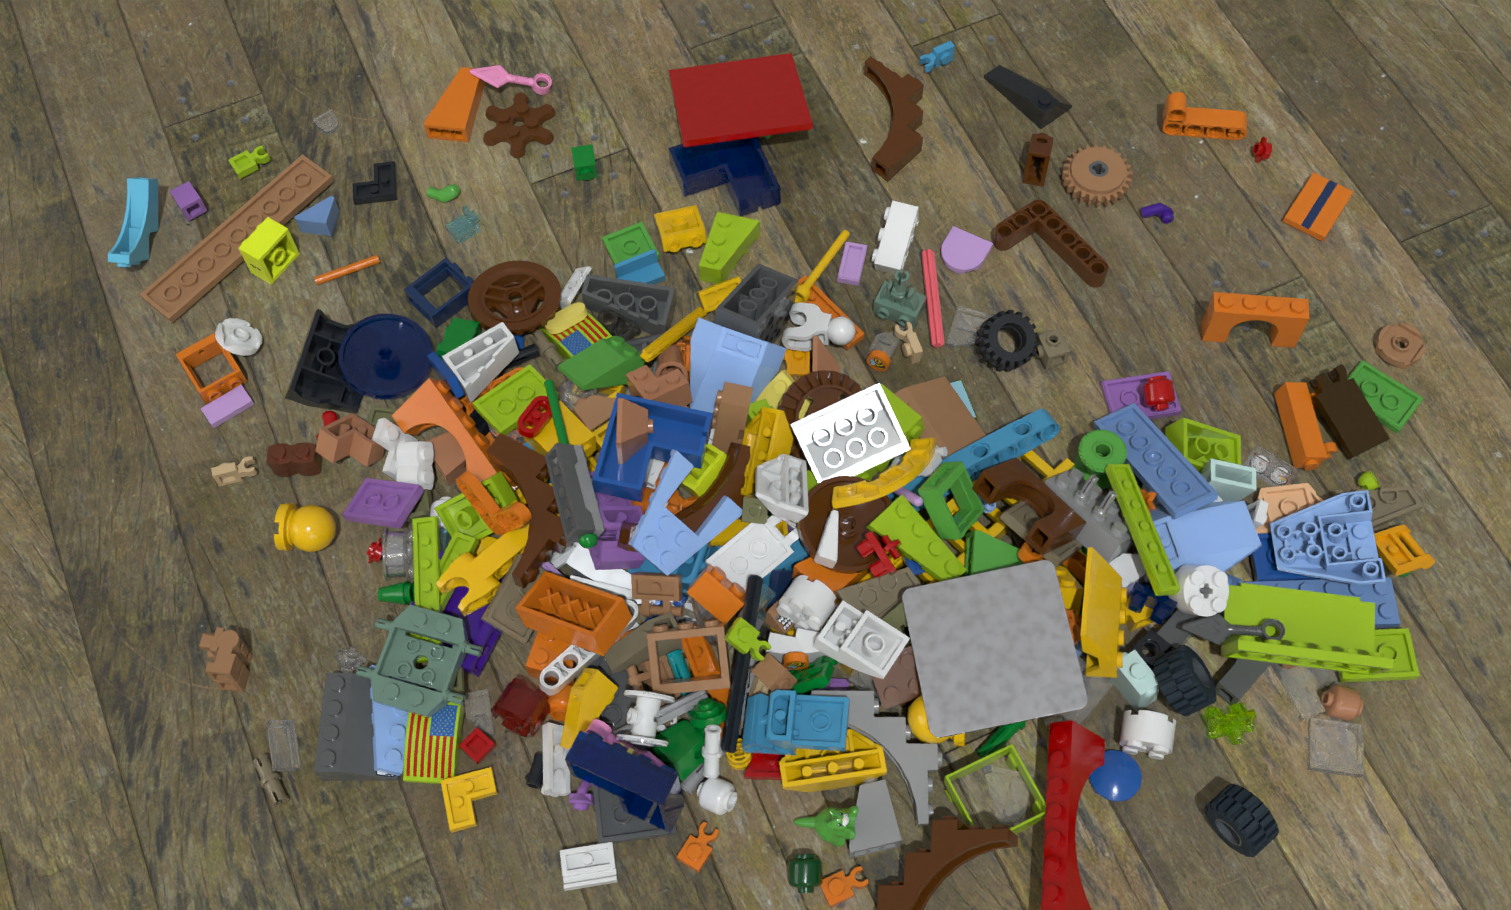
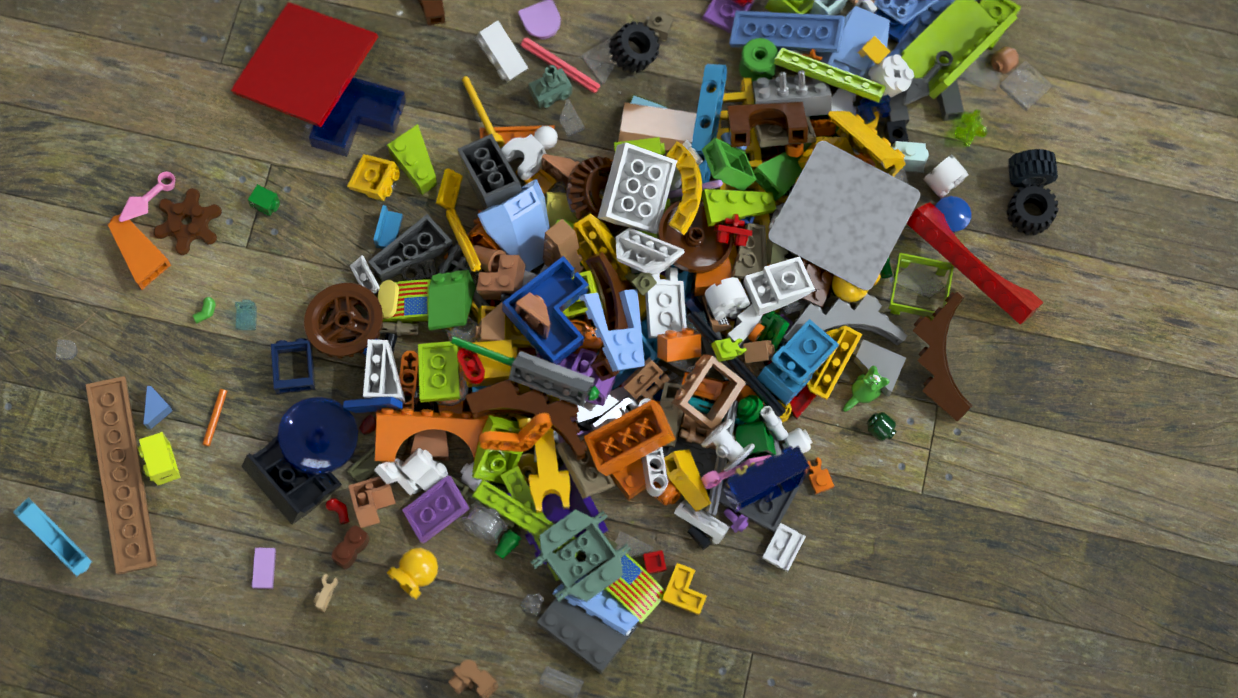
camera: 60 degrees left, 10 degrees up
medium lavender brick [169,181,207,221] -> none
orange window [175,333,248,405] -> none
white tile [215,318,262,356] -> none
lime plate [228,146,271,179] -> none
black tile [353,161,398,205] -> none
red plate [366,538,387,564] -> none
green brick [437,317,481,361] -> none
clear red brick [491,678,551,738] -> none
bright green plate [602,221,660,265] -> none
white slope [814,510,839,568] -> none
orange plate [820,866,869,908] -> none
lavender tile [837,242,868,286] -> none
orange tile [867,350,891,372] -> none
tan plate [894,322,923,364] -> none
black wheel [1154,645,1217,716] -> none
none -> yellow panel [857,36,891,65]
none -> black tyre [1007,183,1059,235]

